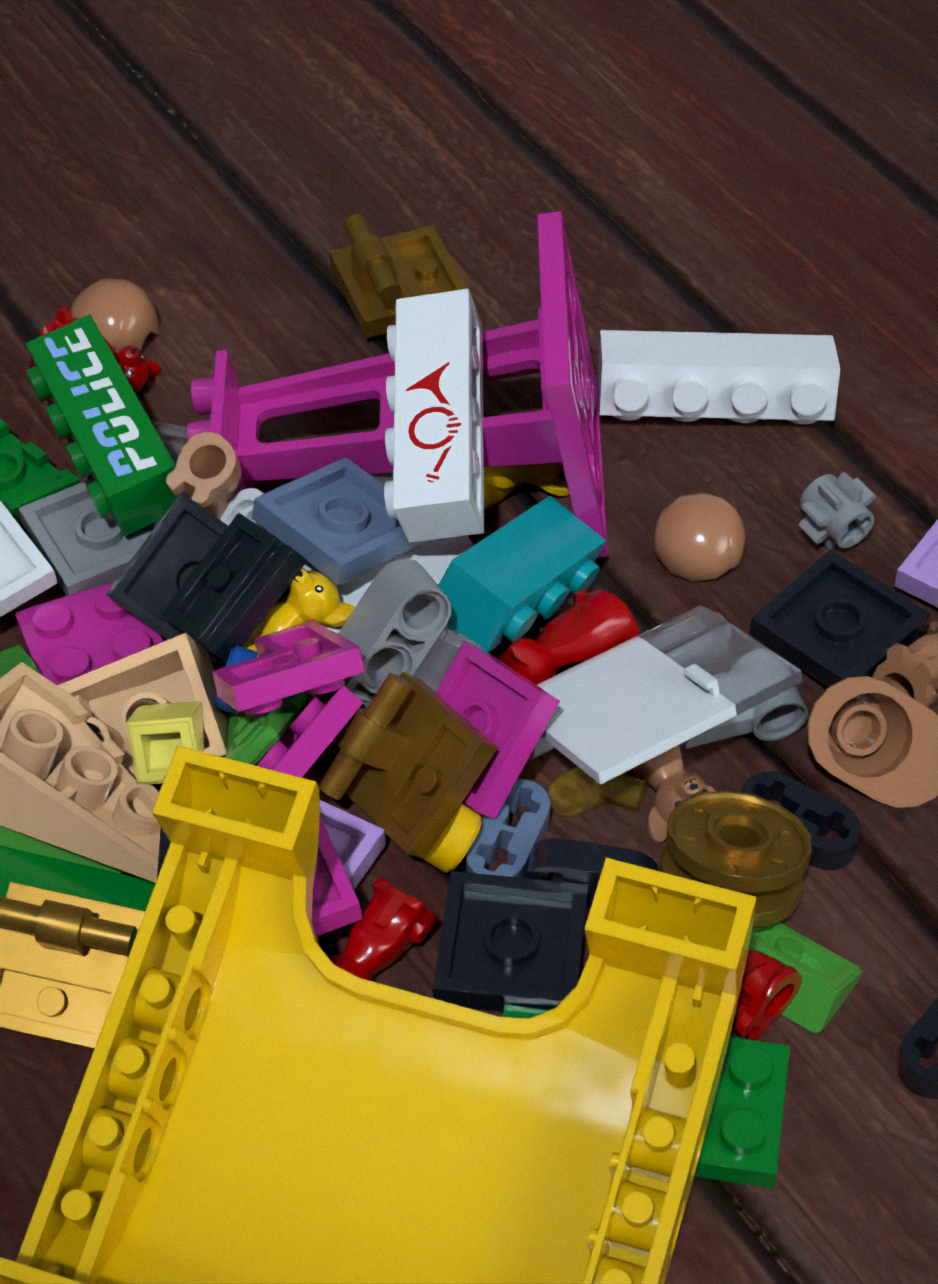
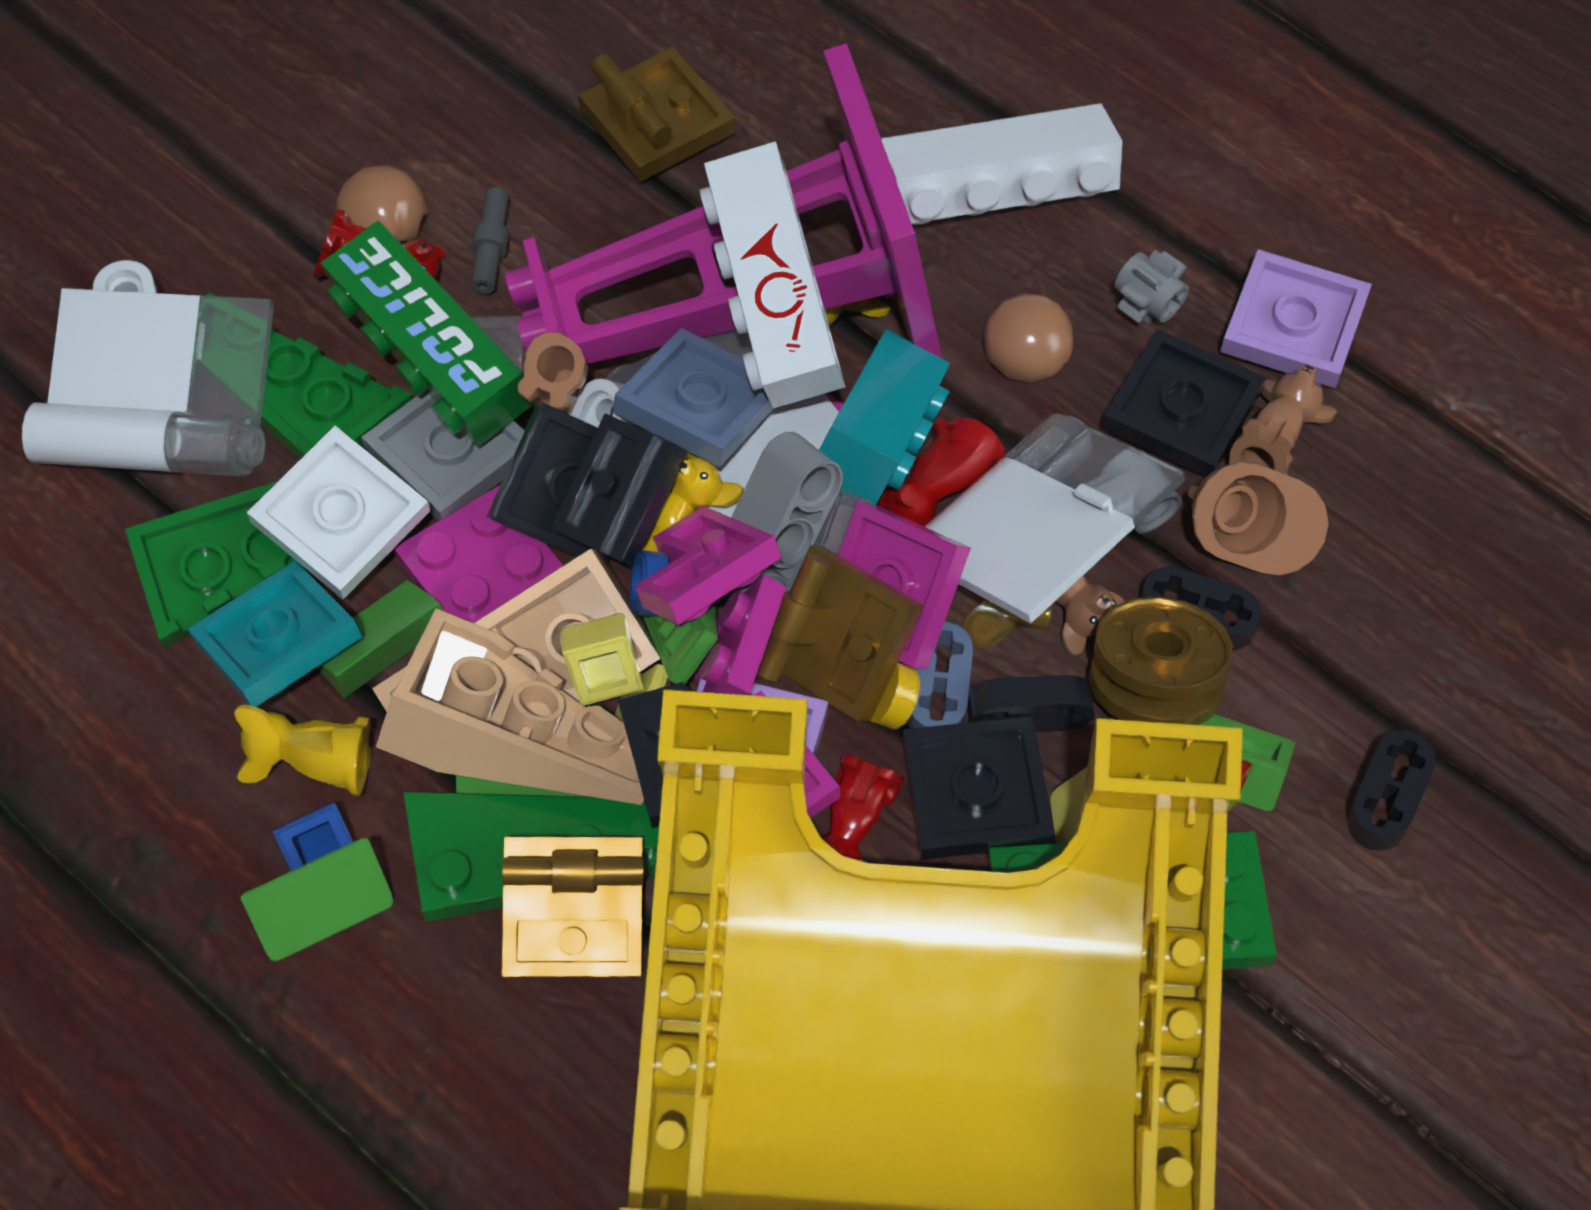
camera: 15 degrees left, 10 degrees up
none -> dark grey bar [471,187,509,294]

